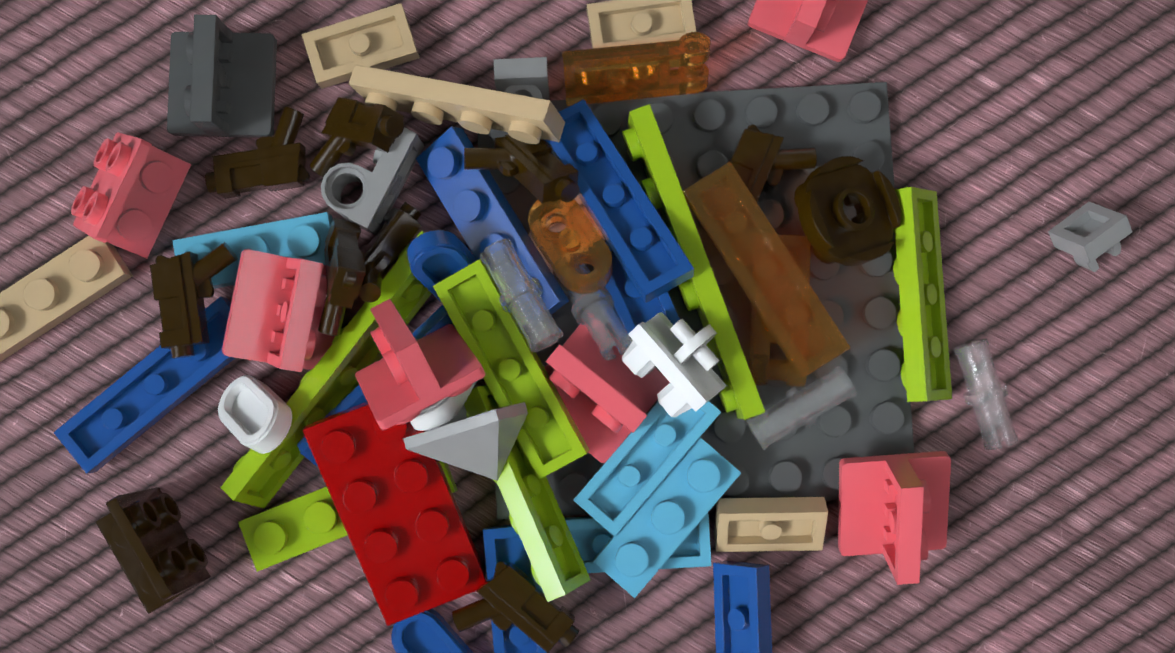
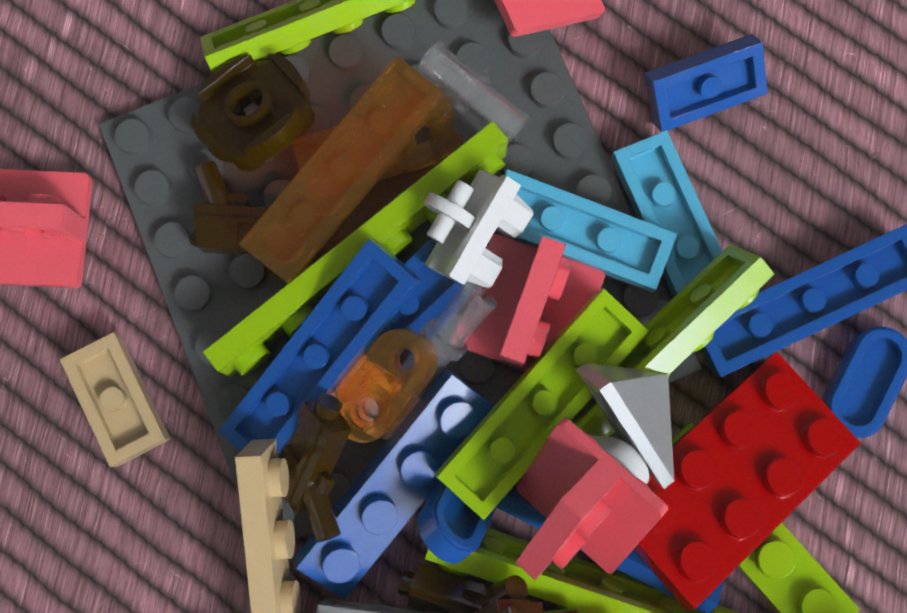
camera: 105 degrees left, 5 degrees down
dark brown piece [452,561,580,653] -> none
clear pin [480,239,563,352] -> none
light grey tile [493,57,550,99] -> none
clear orange plate [562,32,711,106] -> none
medium azure plate [593,437,741,598] -> none
tan plate [714,497,828,552] -> none

